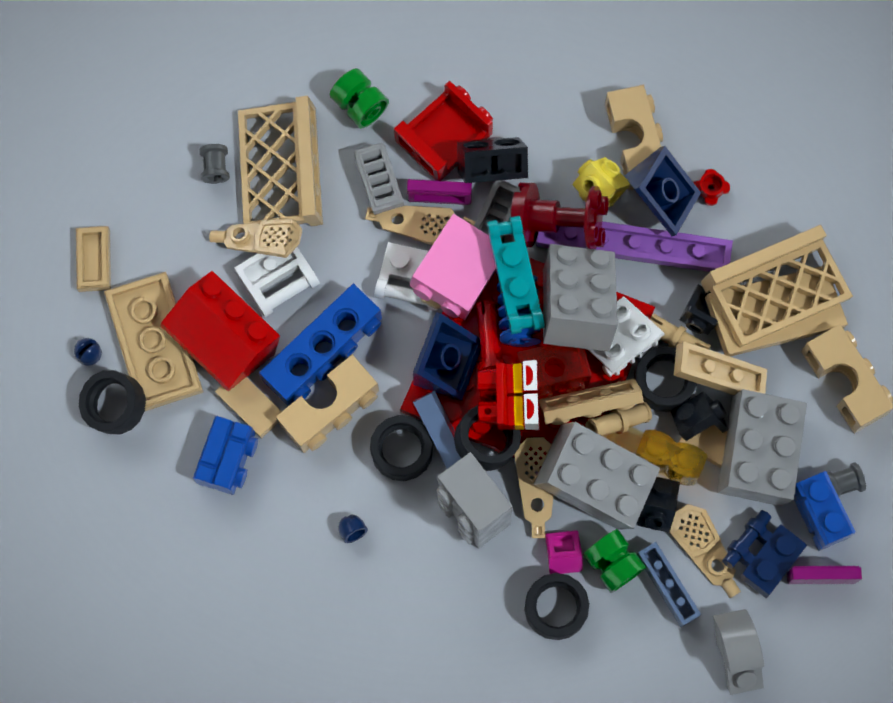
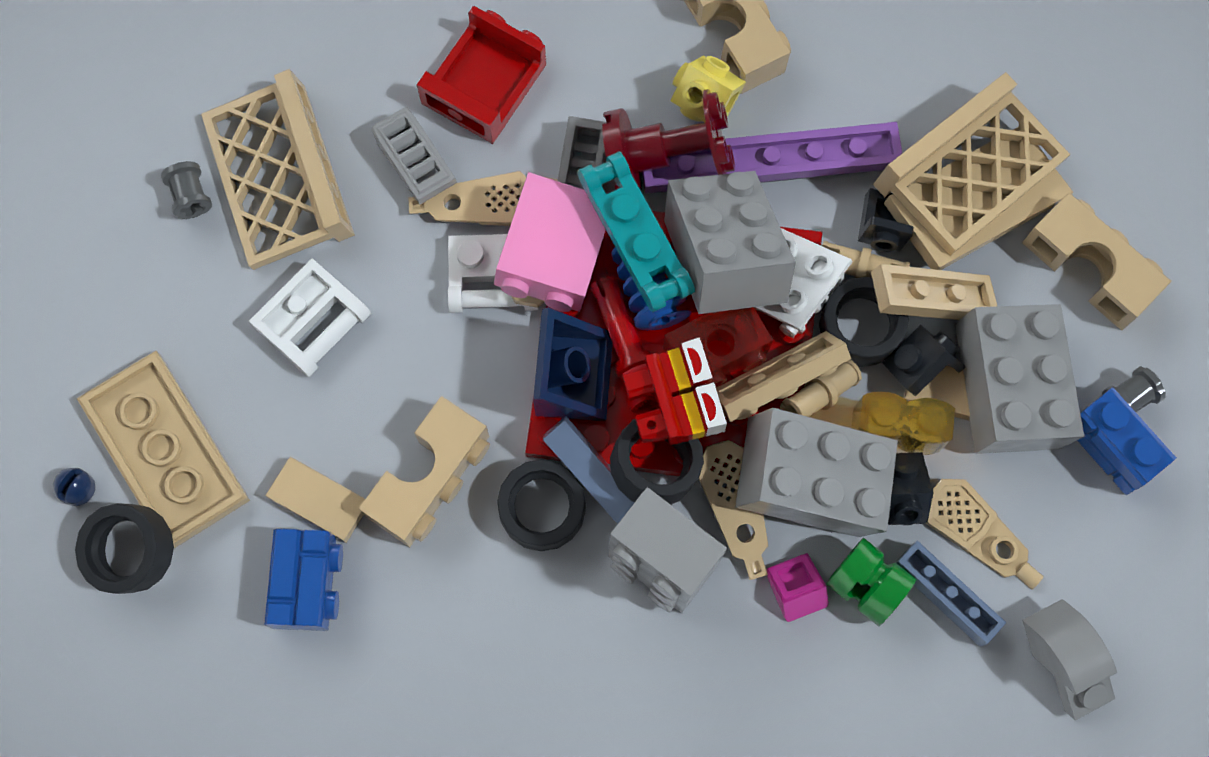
camera: 20 degrees left, 0 degrees up
tan tile [76,226,111,292] -> none
red slope [160,271,280,392] -> none
tan piece [209,219,302,258] -> none
blue brick [259,283,382,406] -> none
green wheel [329,68,389,129] -> none
dark blue hinge [338,514,368,543] -> none
magenta tile [407,179,472,205] -> none
black brick [457,137,528,183] -> none
black tyre [524,573,590,640] -> none
dark blue slope [624,146,701,236] -> none
red plate [693,169,730,206] -> none
dark blue plate [722,510,807,598] -> none
magenta tile [787,566,862,584] -> none

